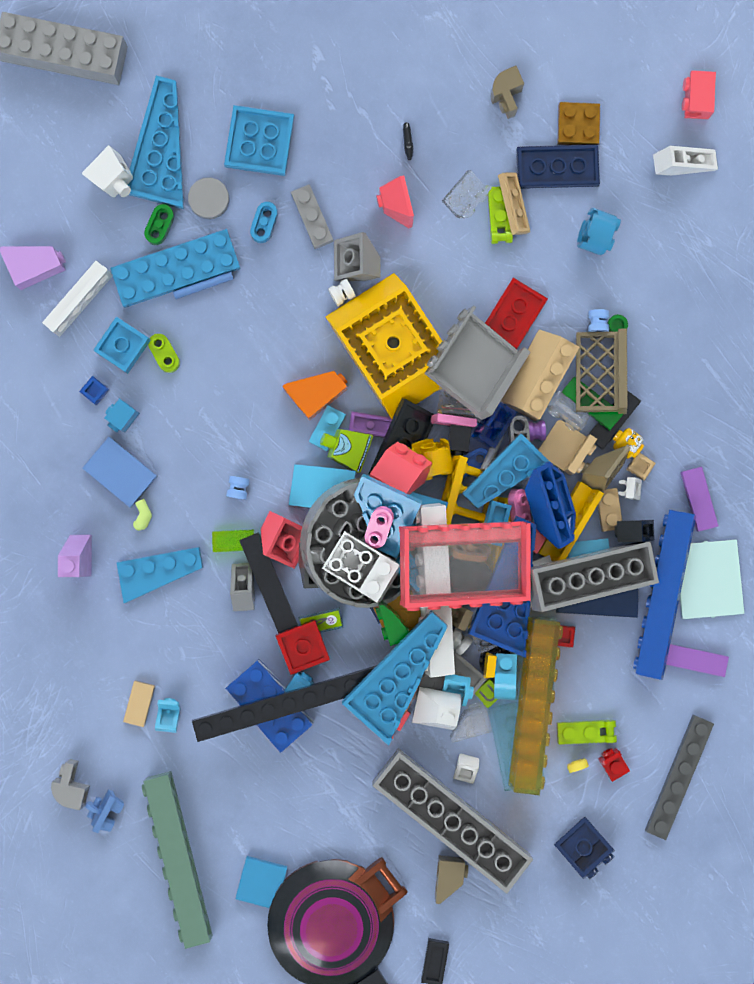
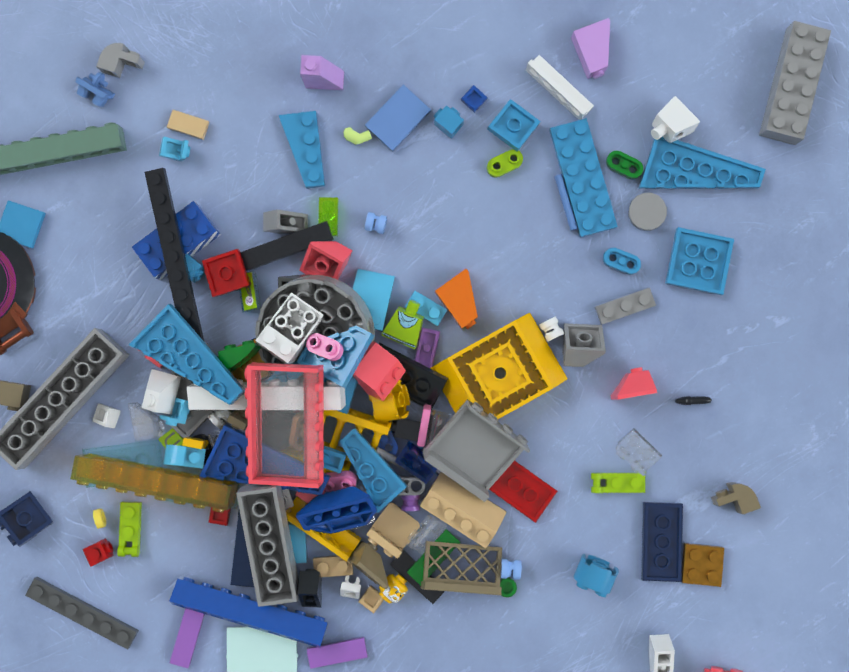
camera: 105 degrees right, 0 degrees up
tan tile [498,173,530,235] -> none

